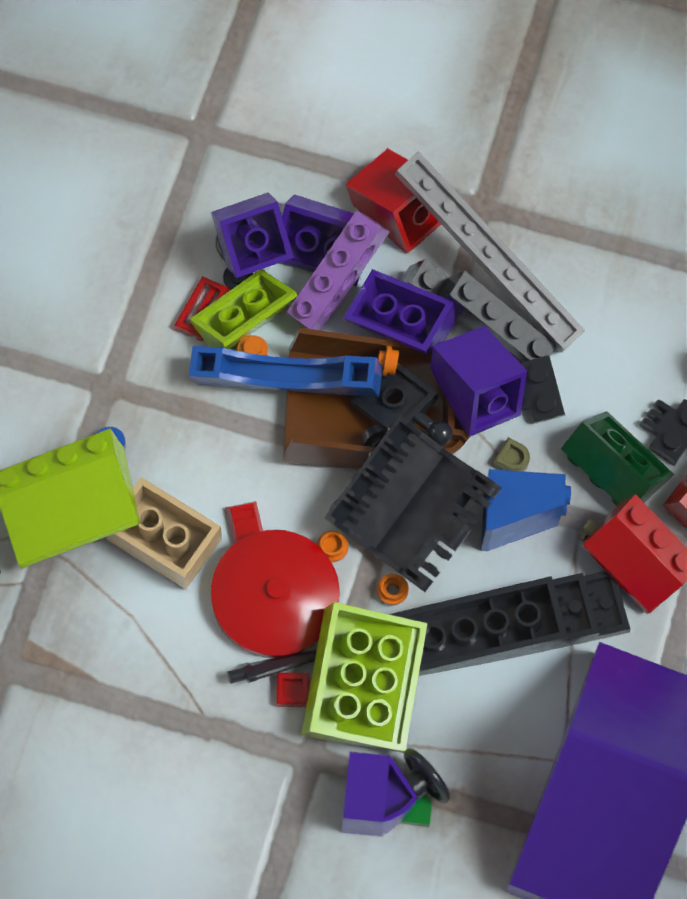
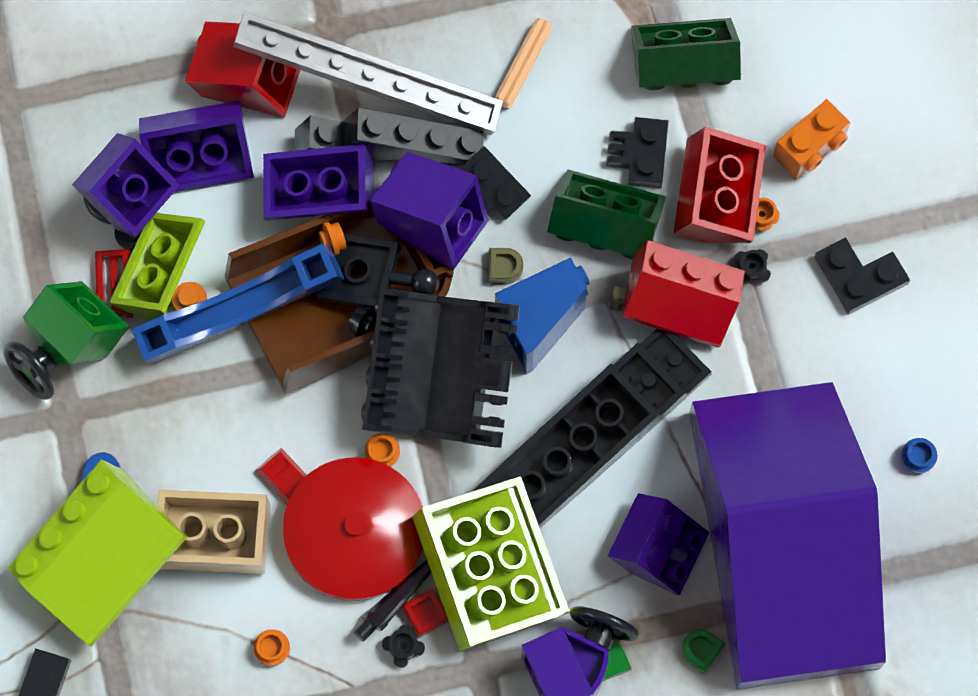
camera: 25 degrees left, 5 degrees up
medium lavender brick [287,210,389,330] -> none
orange plate [377,574,409,606] -> none
none -> green piece [3,281,129,400]
none -> orange plate [254,629,290,666]
none -> black plate [382,624,425,668]
none -> light nougat axle [495,18,552,109]
none -> dark purple slope [607,493,710,596]
none -> green tile [682,629,726,674]

